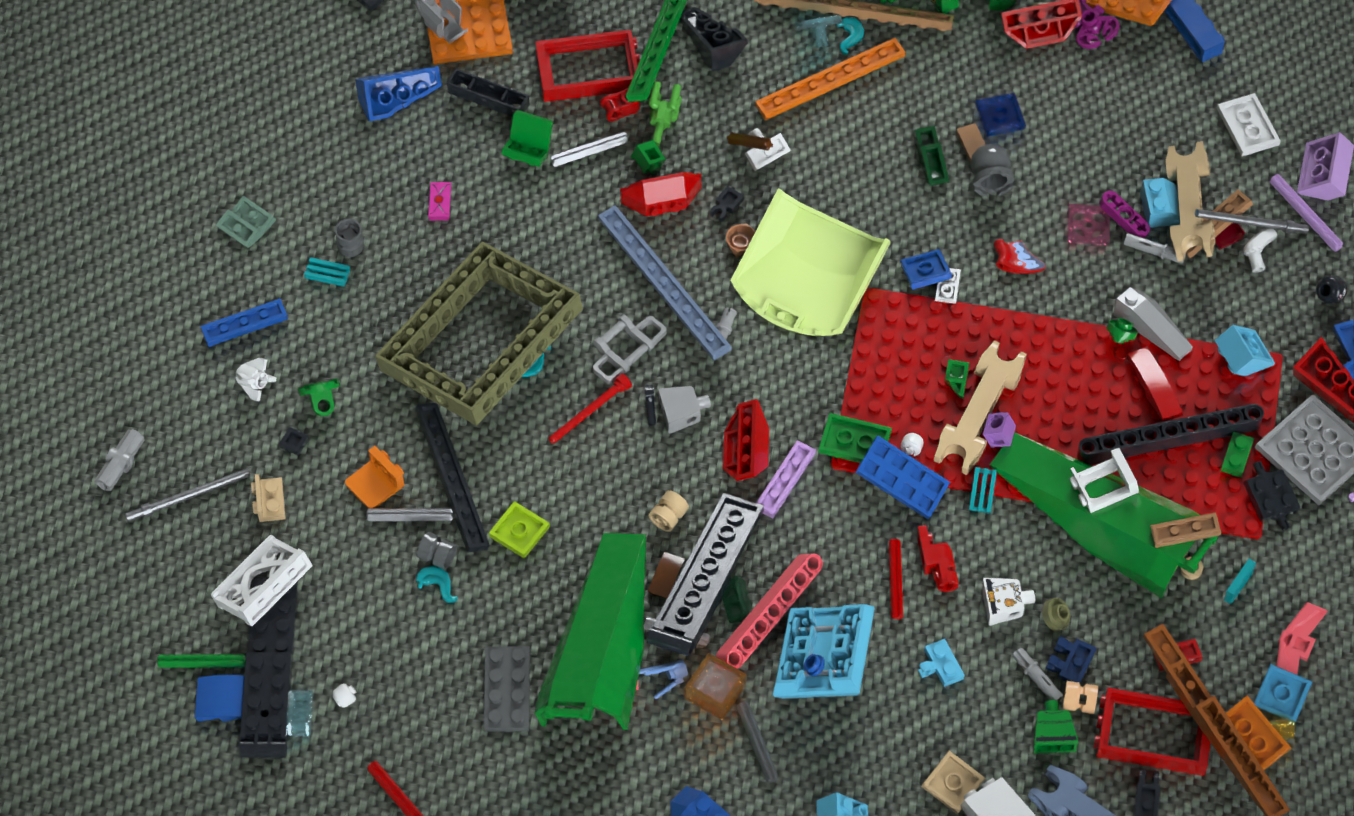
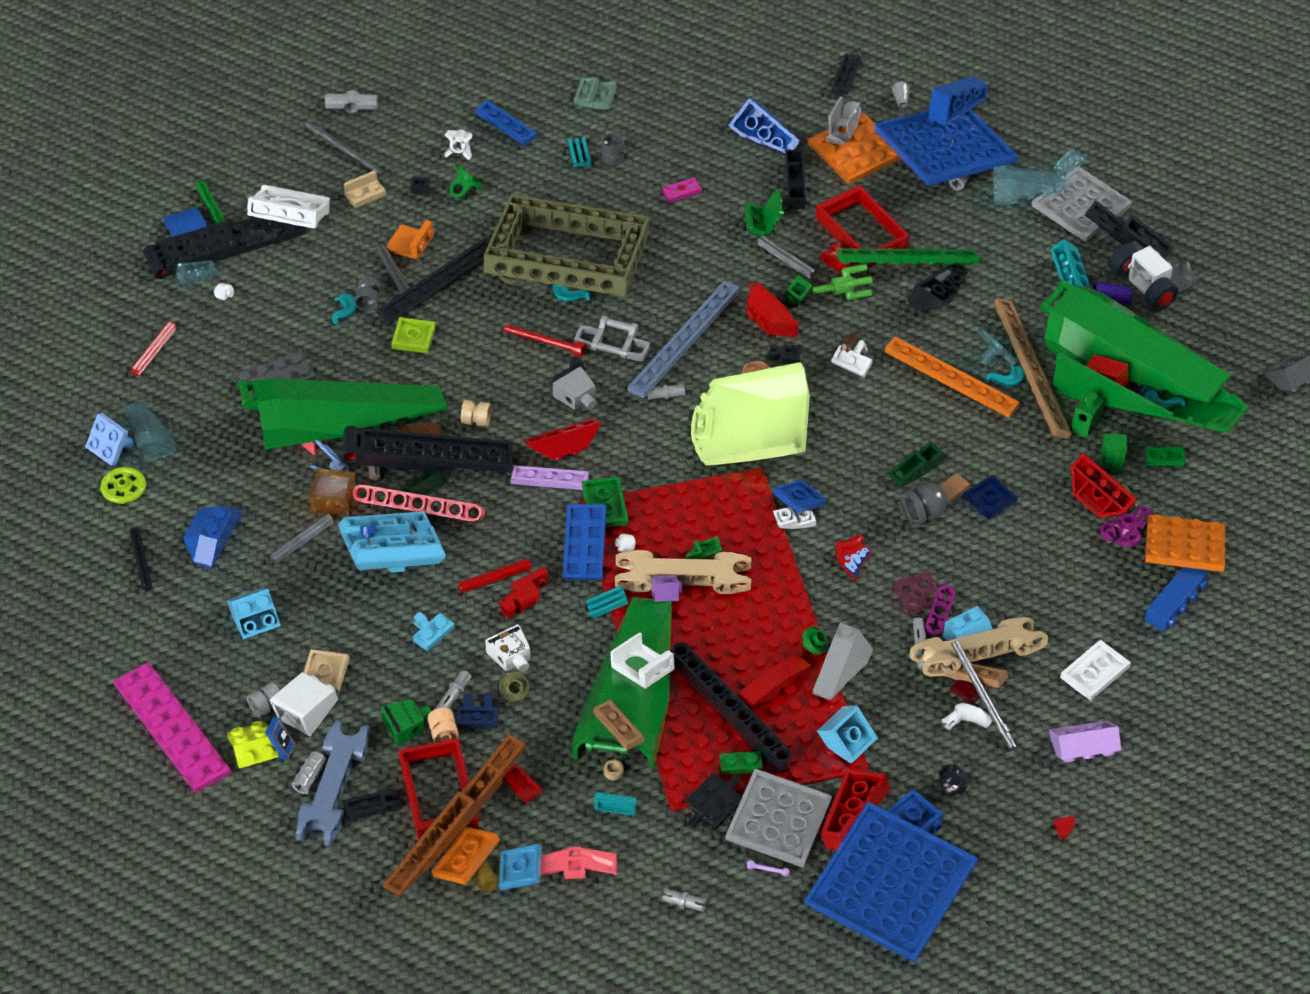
camera: 65 degrees right, 10 degrees down
lavender axle [1270,174,1343,252] -> none

